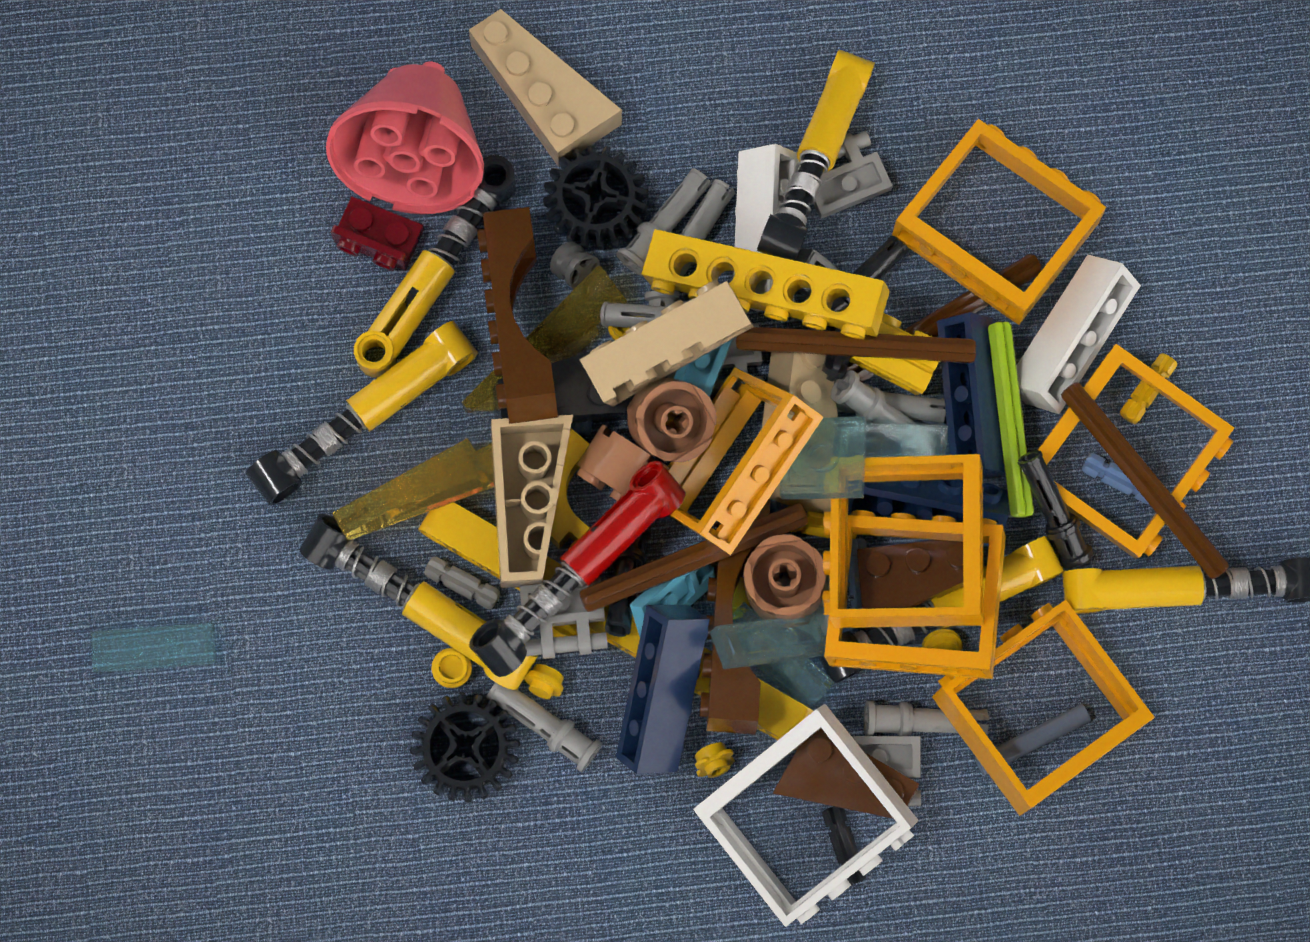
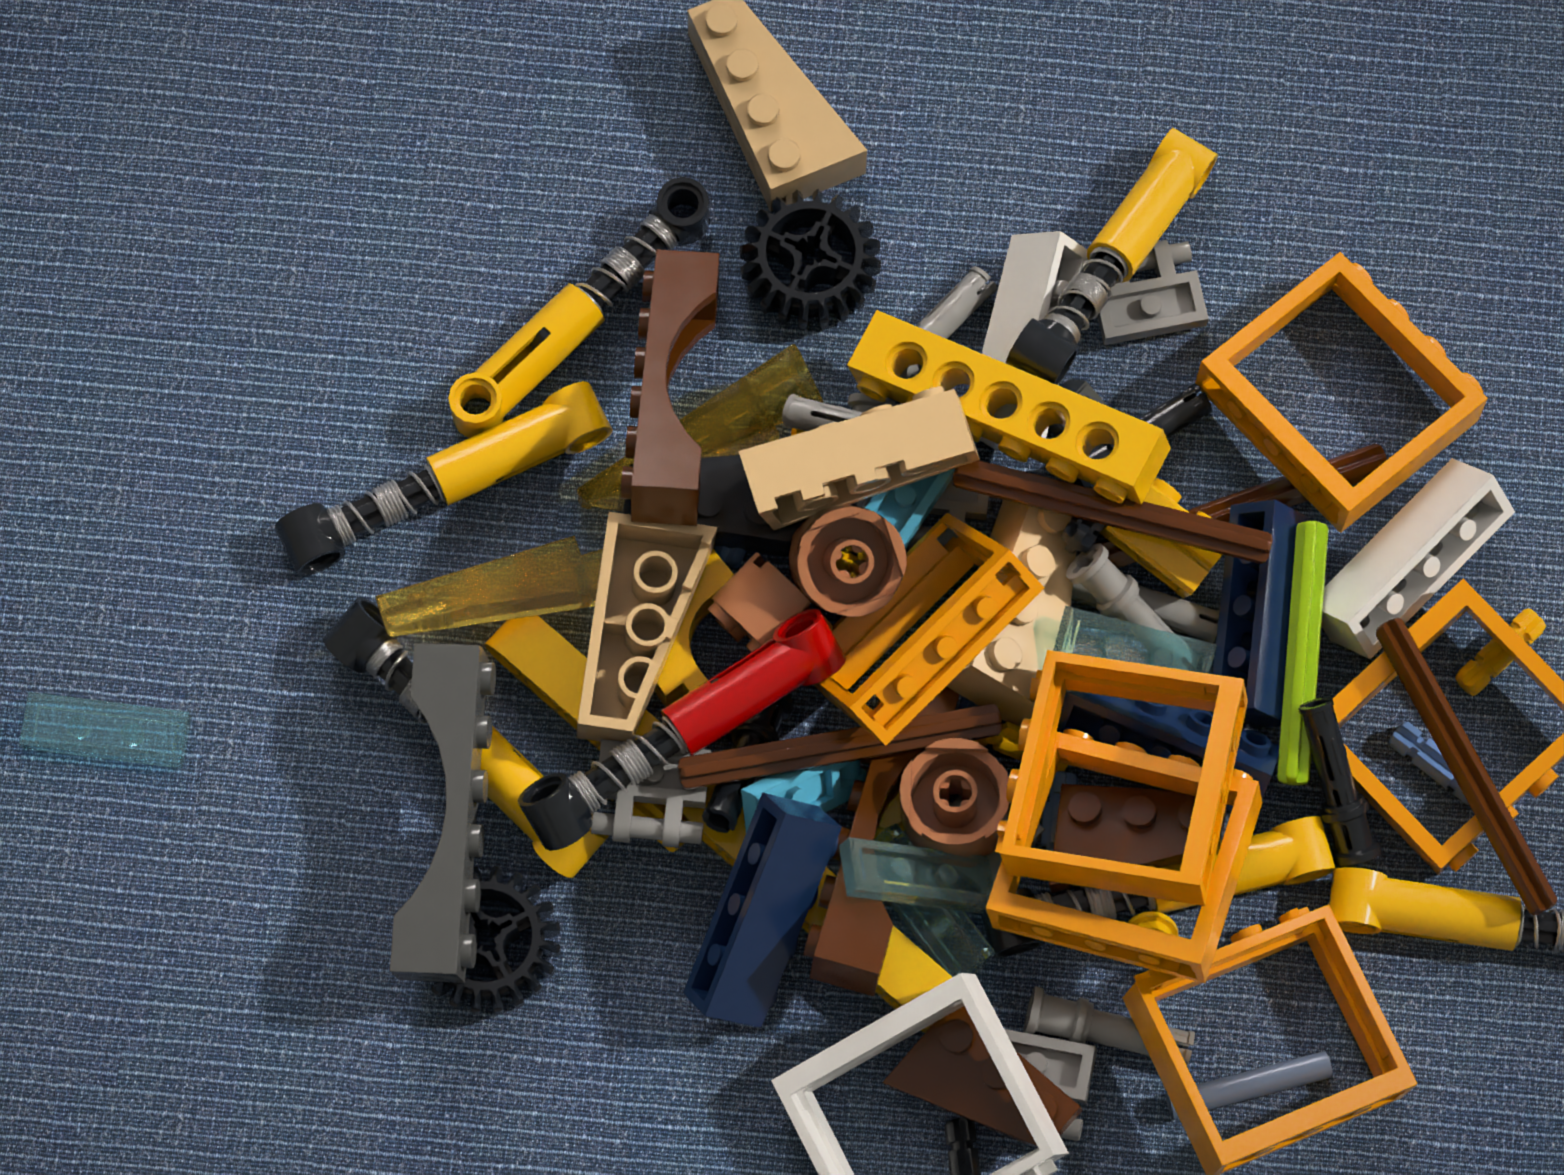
camera: 15 degrees right, 5 degrees down
coral cone [326,61,484,214] -> none
dark red bracket [330,196,424,271] -> none
light grey axle [424,557,500,609] -> none
yellow plate [431,648,472,689] -> none
light grey pin [486,683,603,773] -> none
yellow plate [524,664,564,699] -> none
dark grey wheel [550,241,600,291] -> none
light grey pin [616,168,711,276] -> none
yellow plate [695,742,735,778] -> none
clear light blue tile [780,417,867,499] -> none
none -> dark grey arch [390,643,496,983]

